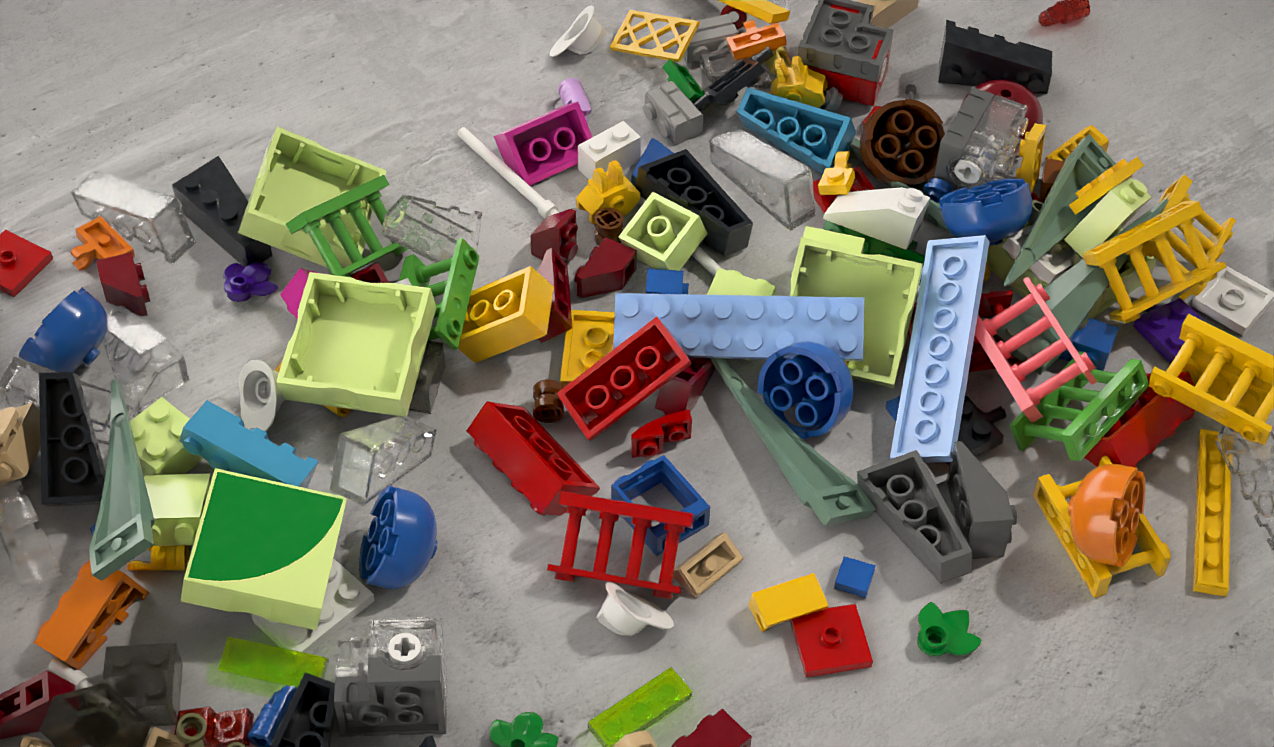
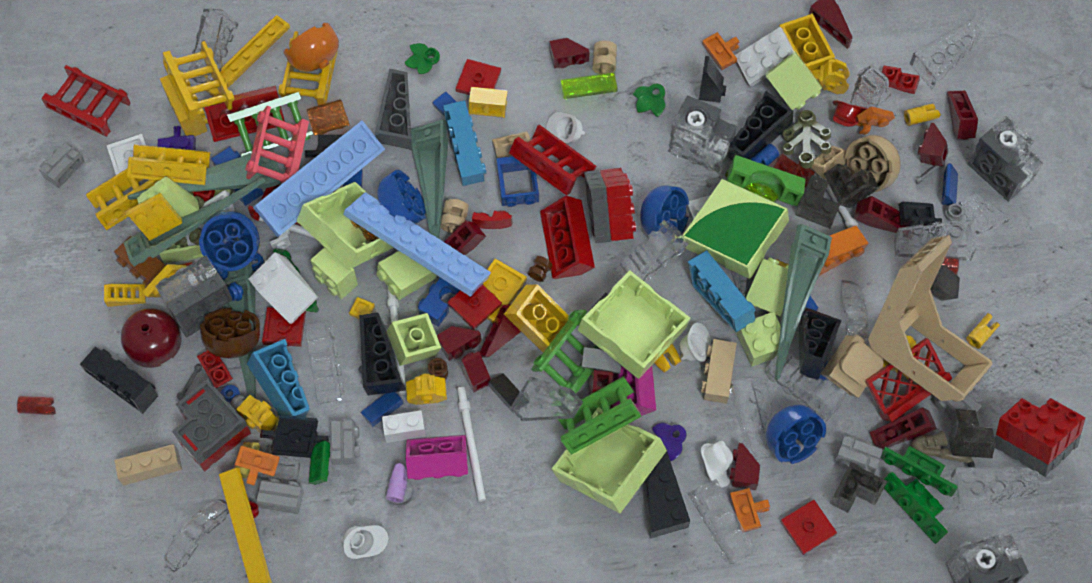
camera: 150 degrees left, 15 degrees up
red slope [556,316,692,441] -> none
yellow window [610,10,700,63] -> none
yellow plate [818,151,855,195] -> none
dark grey slope [946,441,1017,559] -> none
none -> blue plate [220,385,240,404]
none -> clear orange bracket [307,99,350,136]
none -> yellow tile [349,297,375,320]
none -> tan wheel [440,199,469,234]
none -> dark azure wedge [443,100,487,186]
none -> red plate [447,284,502,330]
none -> black slope [488,373,529,414]
none -> piece [584,167,636,243]
none -> tan brick [701,339,737,404]
none -> white piece [701,441,733,487]
none -> bright green arch [727,155,806,206]

